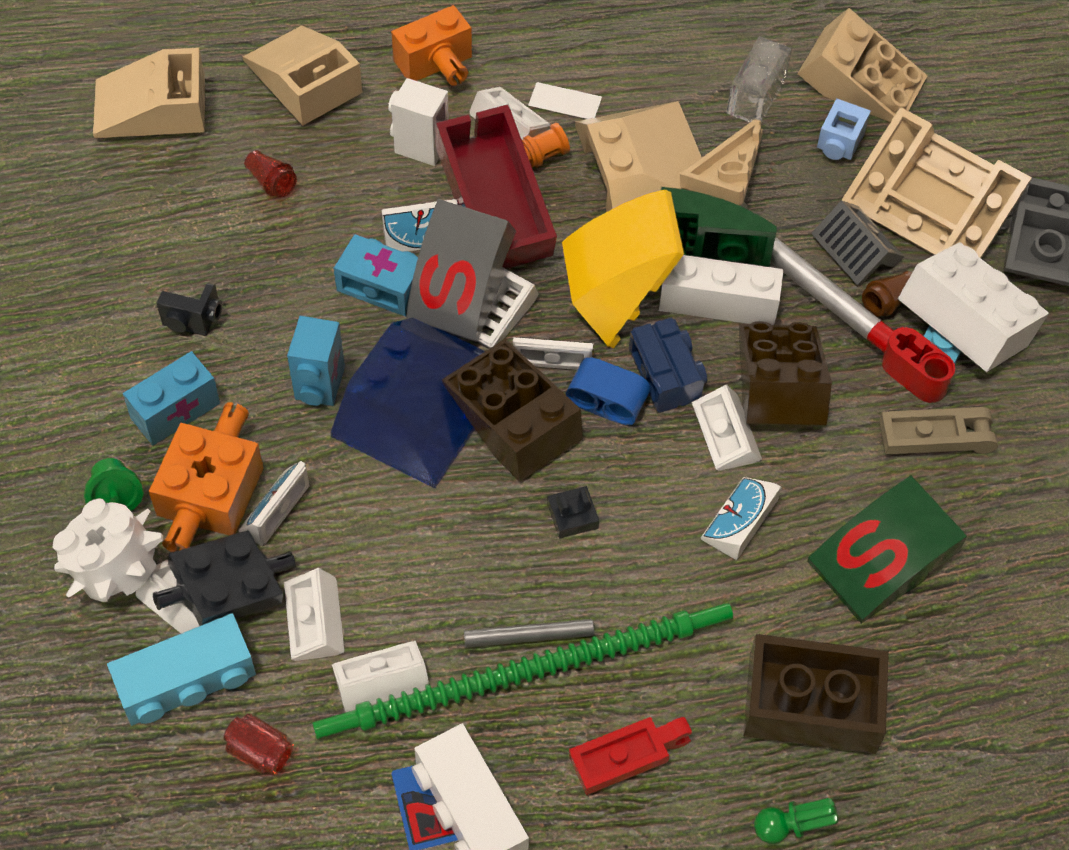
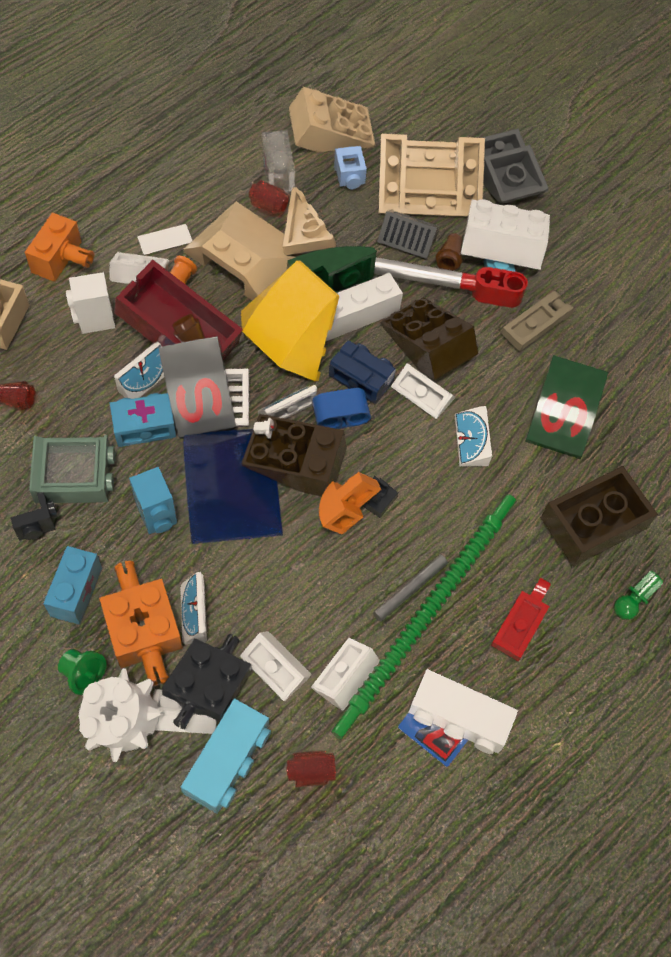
camera: 40 degrees left, 5 degrees up
none -> sand green window [29,435,115,503]
none -> reddish brown cone [172,314,205,343]
none -> clear red brick [248,180,290,215]
none -> white piece [253,418,274,438]
none -> orange brick [319,472,381,534]

